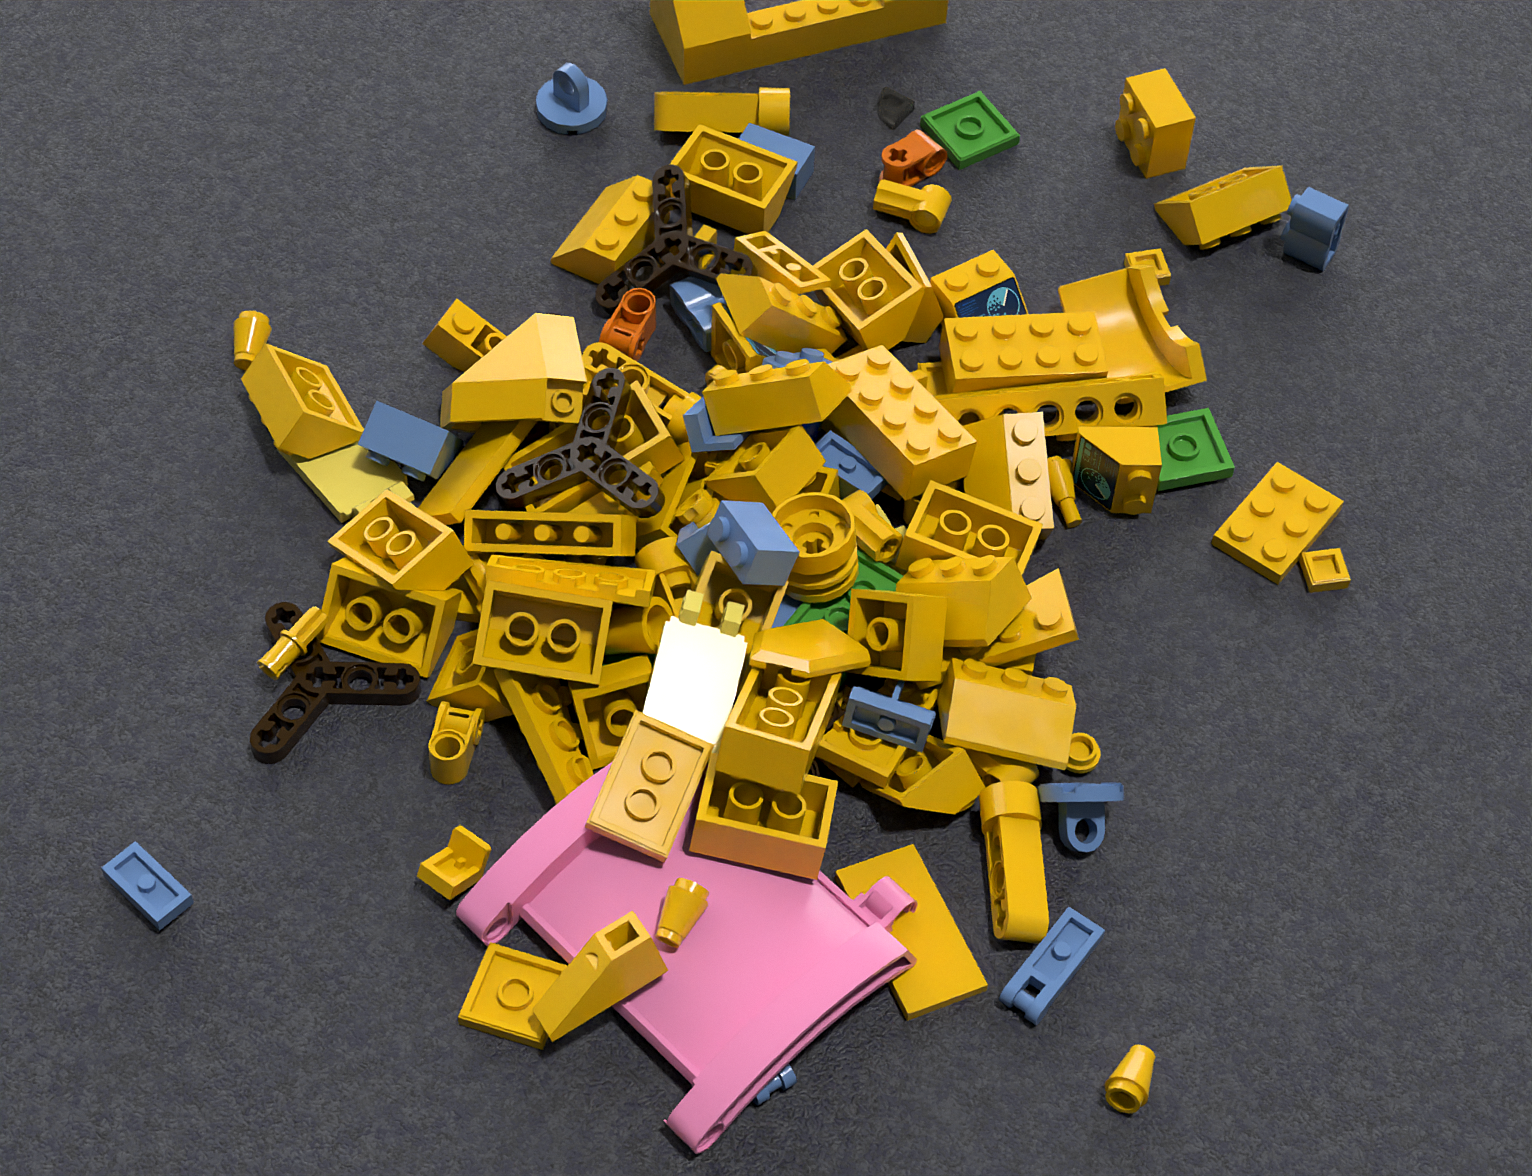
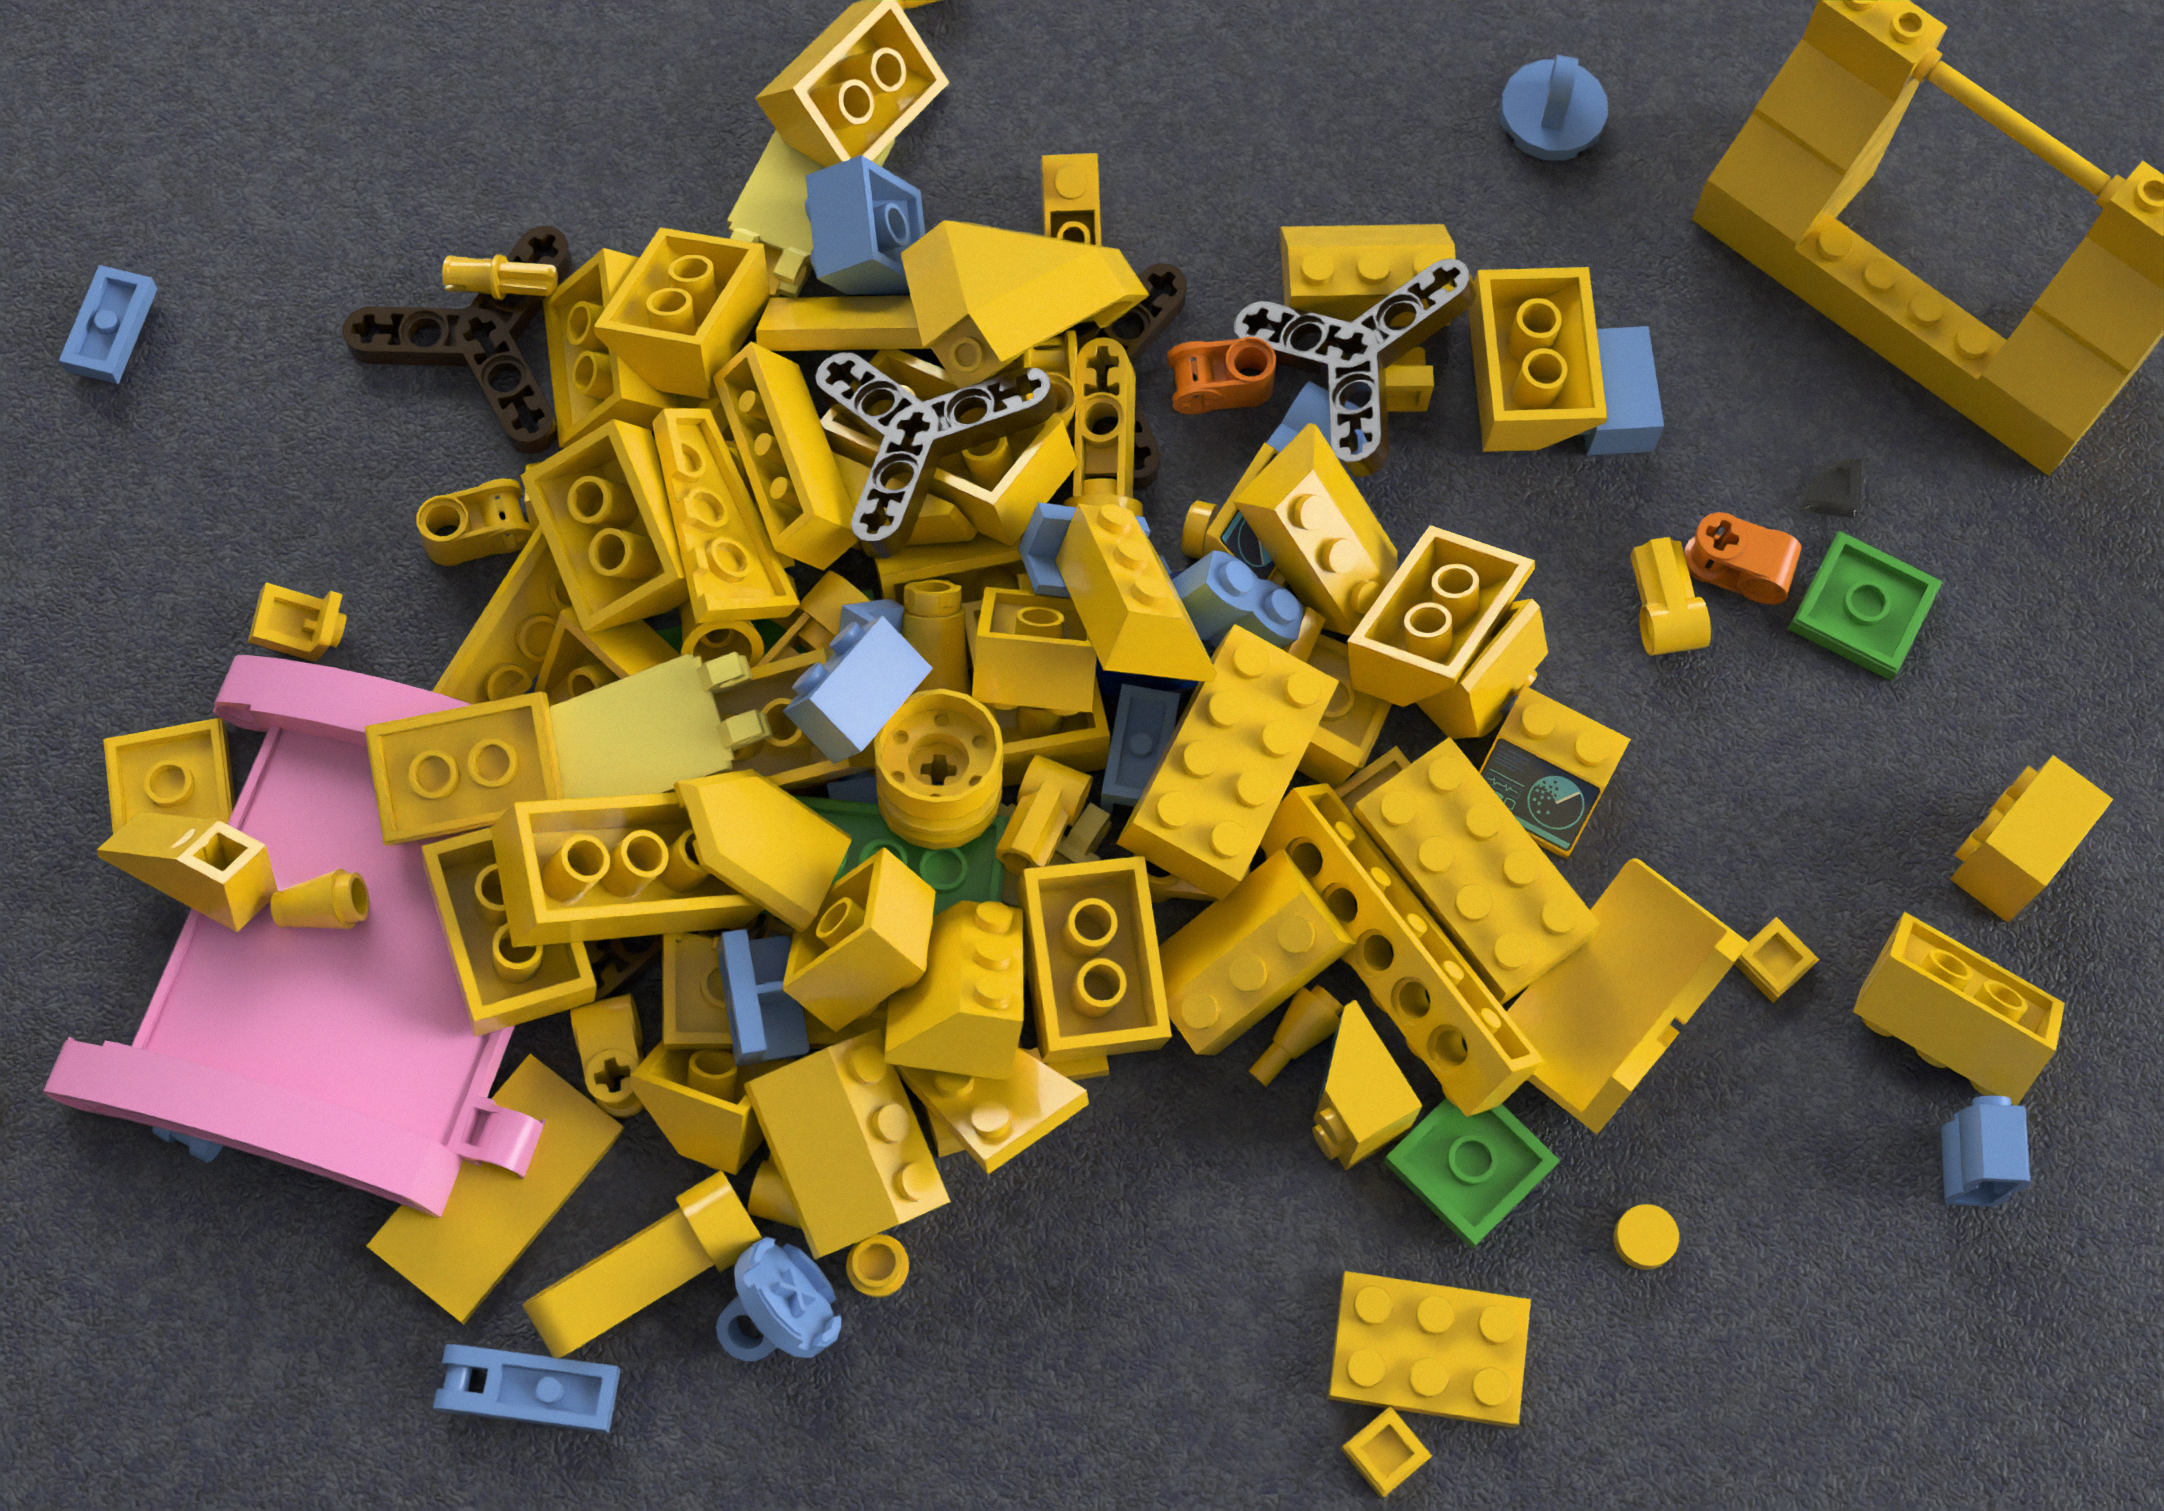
camera: 60 degrees right, 15 degrees up
yellow beam [654,87,790,137] -> none
yellow slope [731,231,831,294] -> none
none -> yellow piece [570,993,644,1119]
none -> yellow tile [1613,1204,1679,1270]

